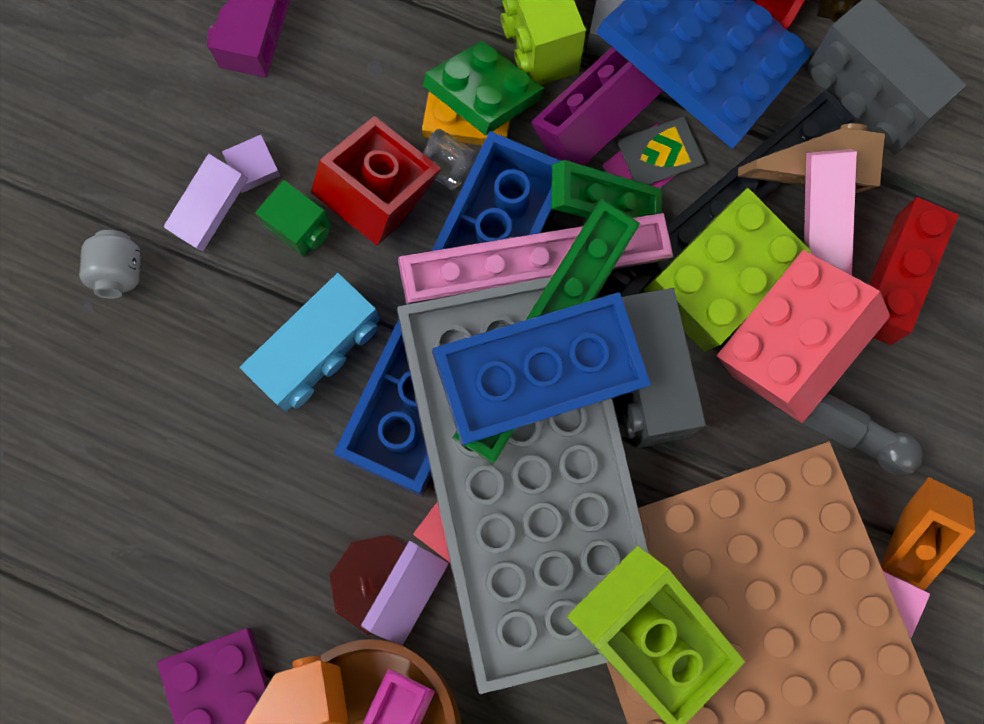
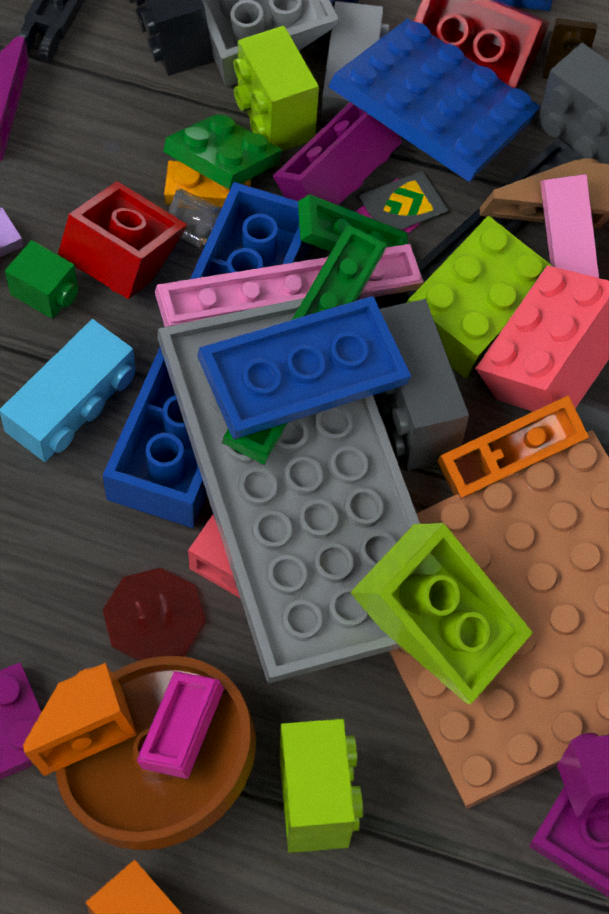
camera: 10 degrees left, 15 degrees down
lavender tile [361,541,449,646] -> none
none -> orange slope [437,395,589,499]

